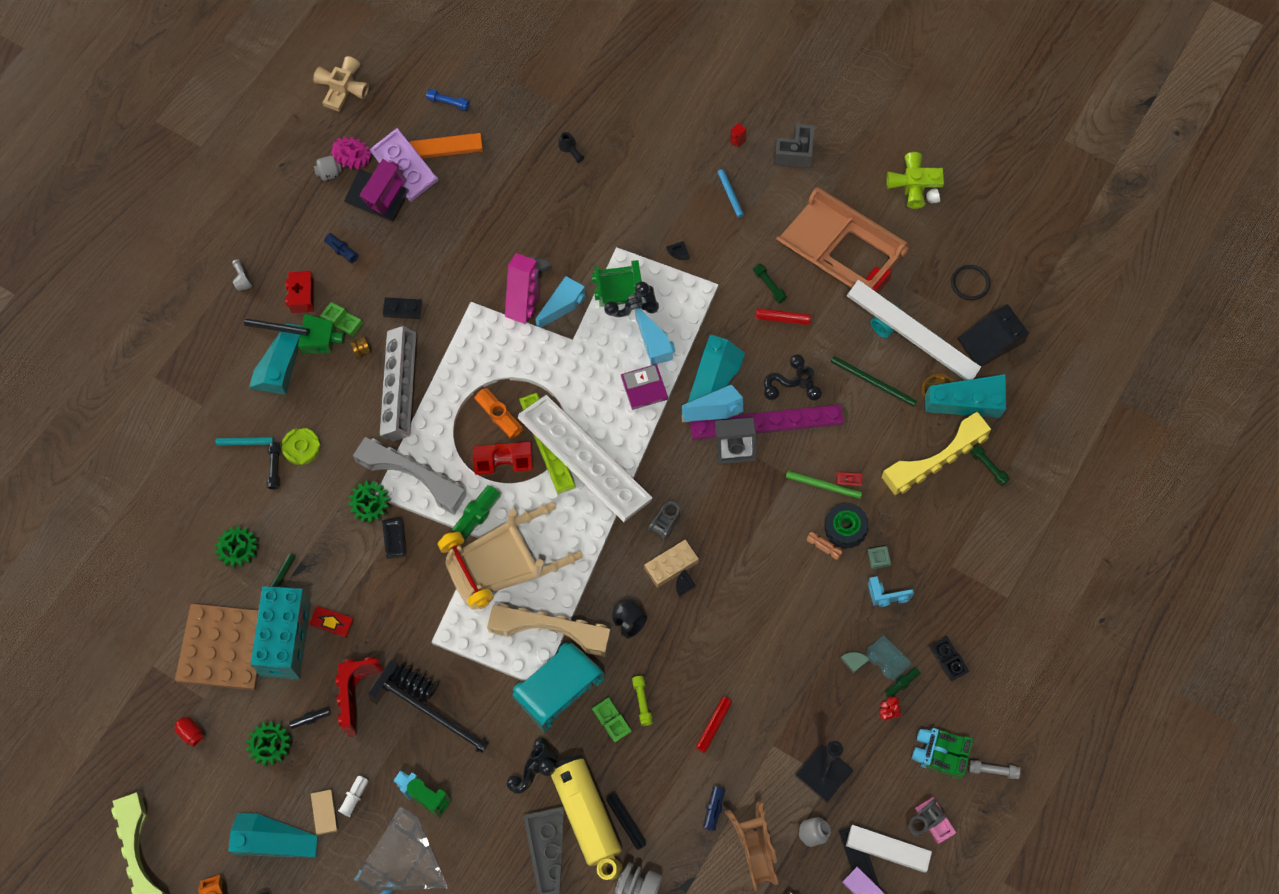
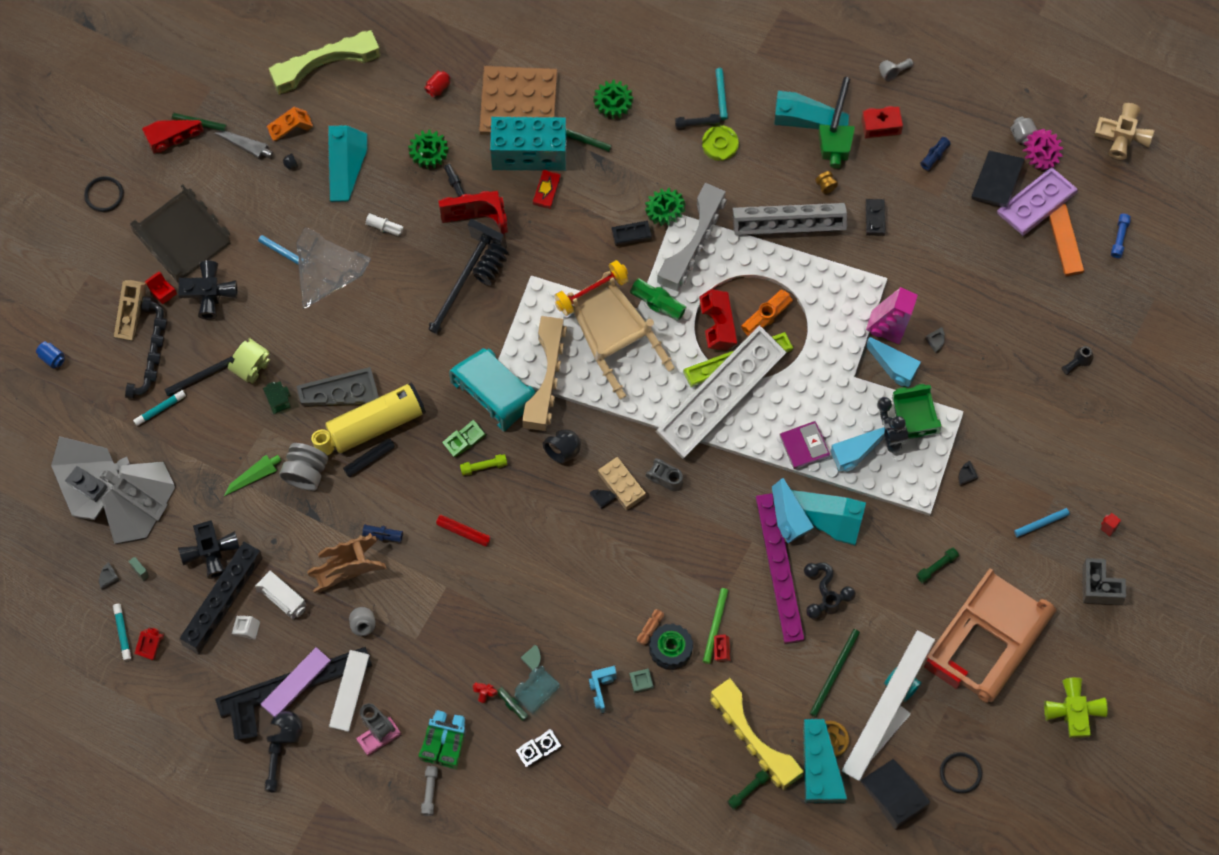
camera: 85 degrees right, 0 degrees up
tan tile [311,790,338,835] -> none
bright green slope [320,302,364,338] -> none
magenta window [359,159,407,216] -> none
green hips [394,771,451,818] -> none
black piece [506,738,558,794] -> none
dark grey slope [715,418,756,464] -> none
red axle [756,308,811,325] -> none
black tile [795,741,853,803] -> none
white hinge [926,188,940,203] -> none

